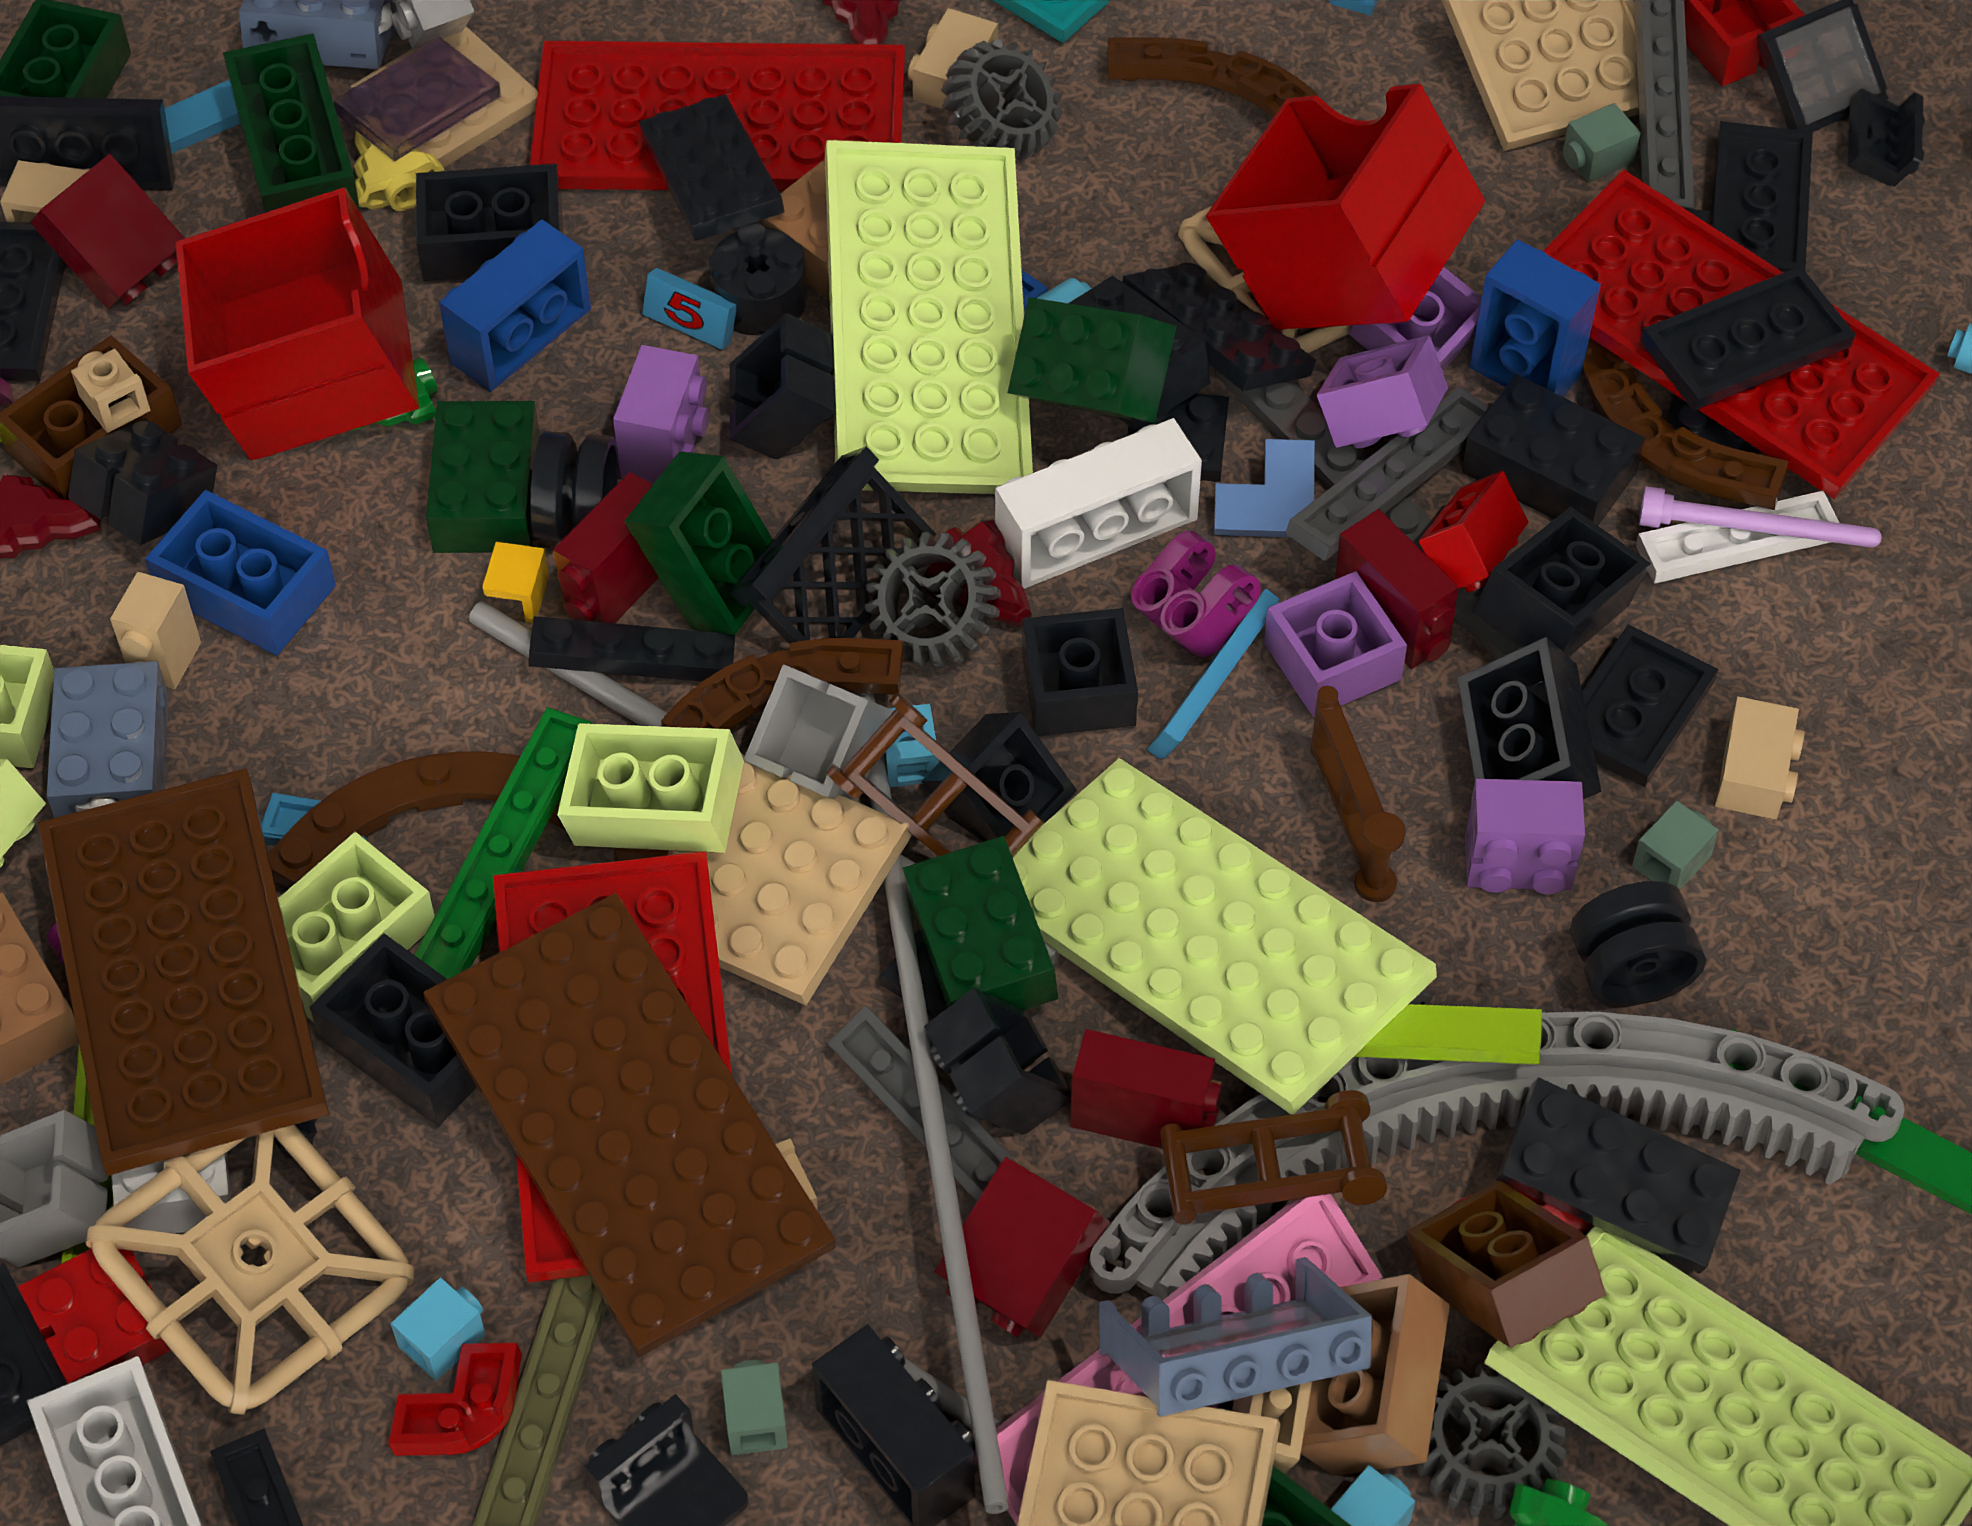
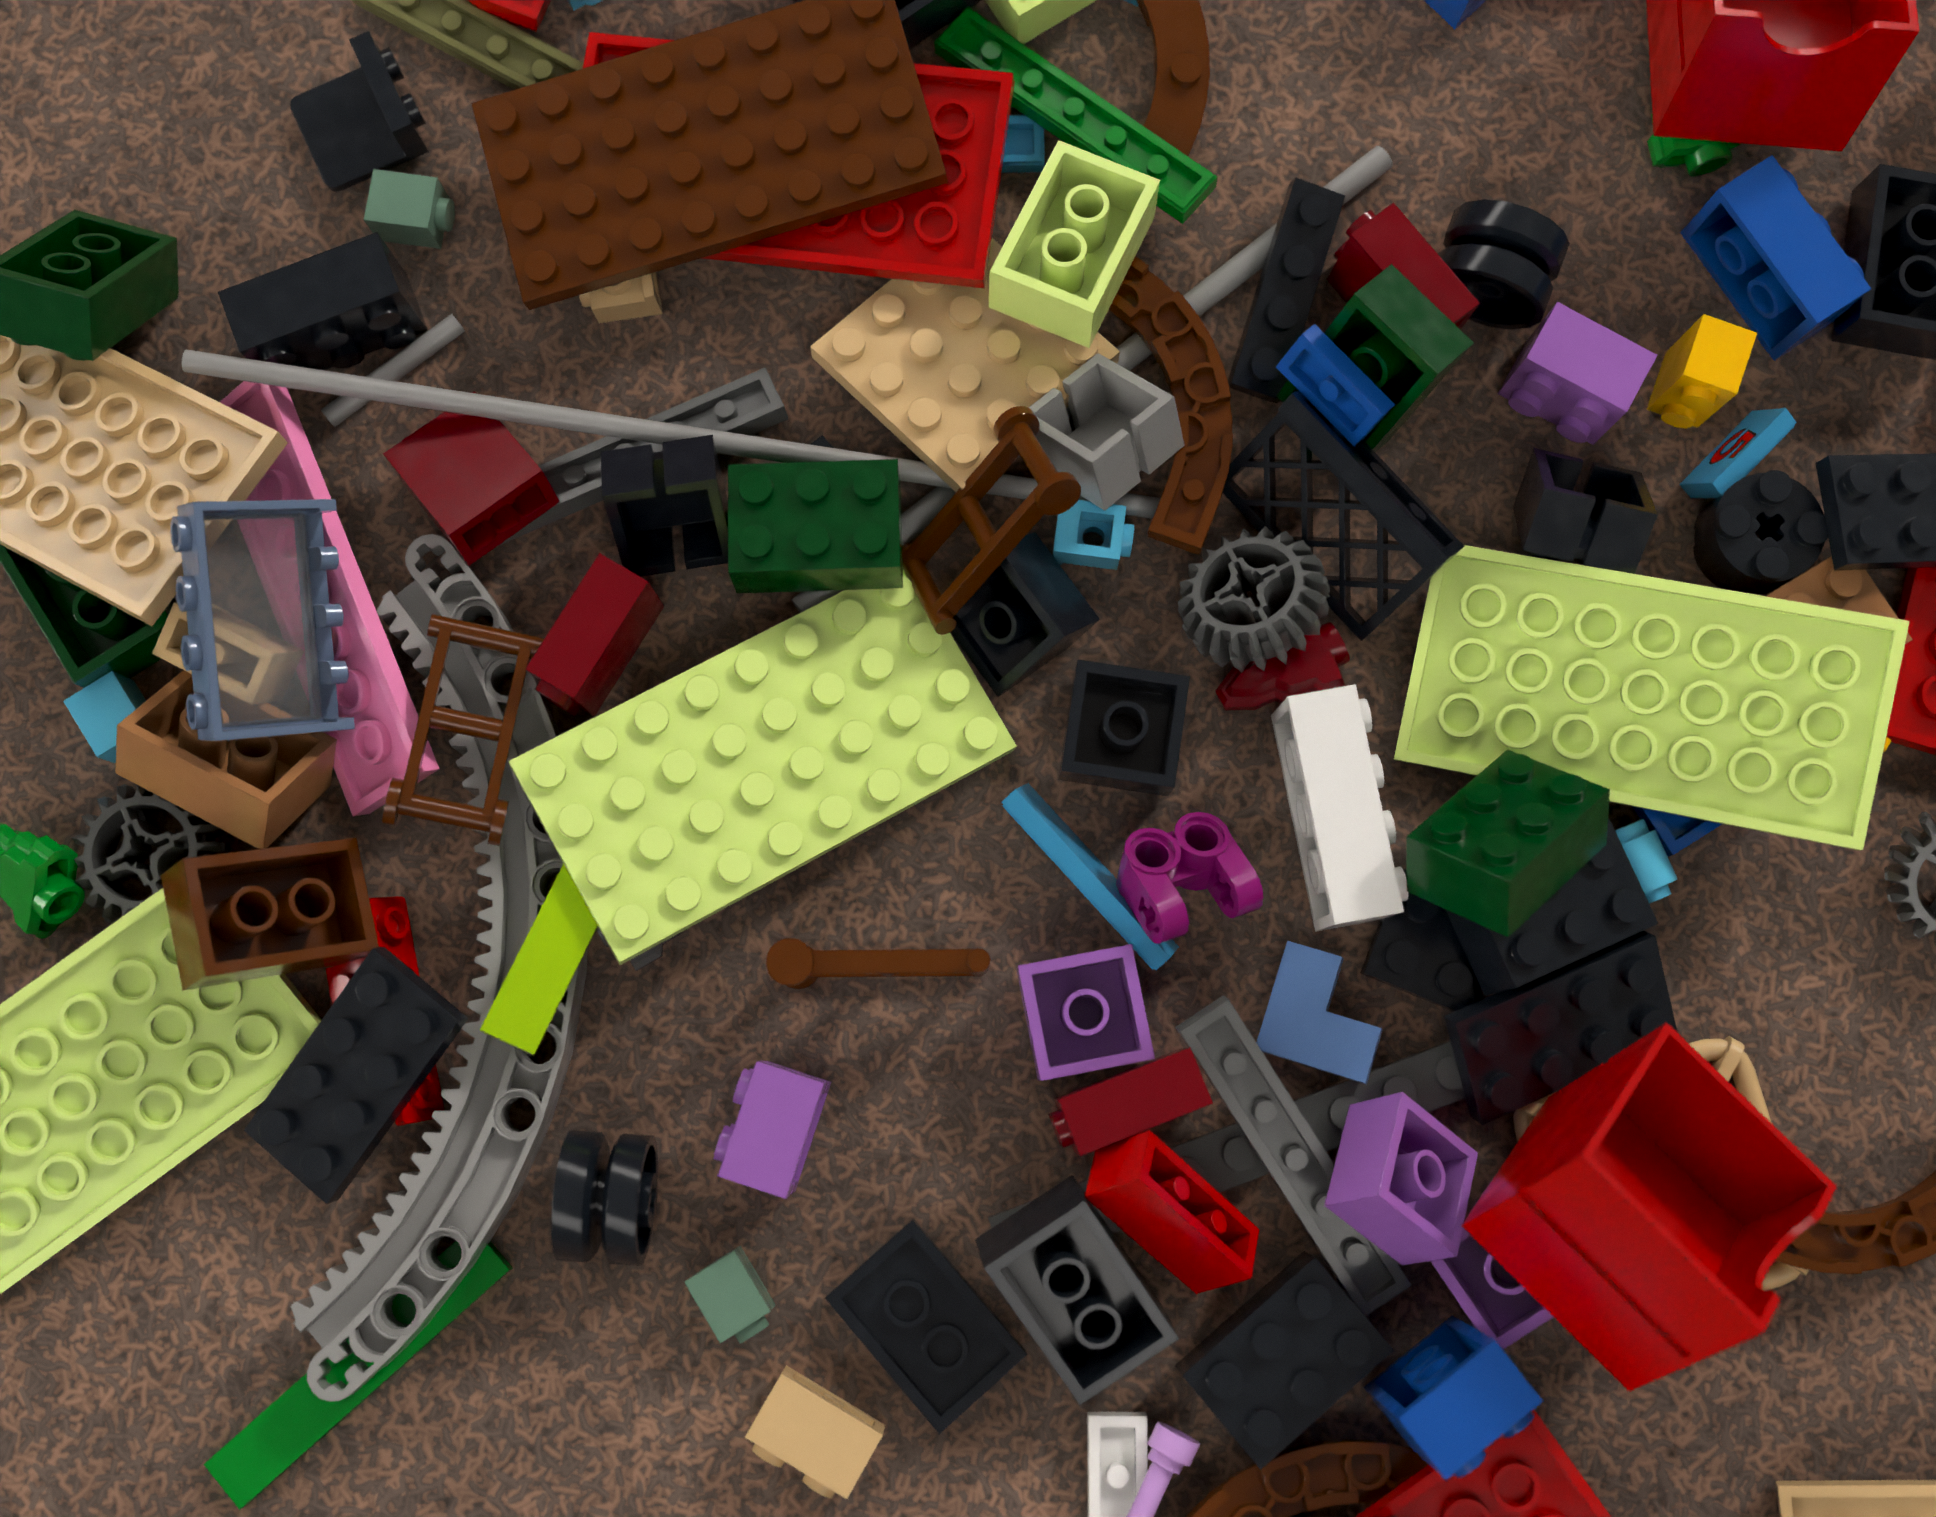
camera: 105 degrees right, 25 degrees up
dark green brick [426,401,540,553] -> none
yellow panel [482,542,549,623] -> none
black brick [1457,637,1602,800] -> none
none -> blue plate [1276,324,1395,446]
none -> yellow brick [1646,314,1757,428]

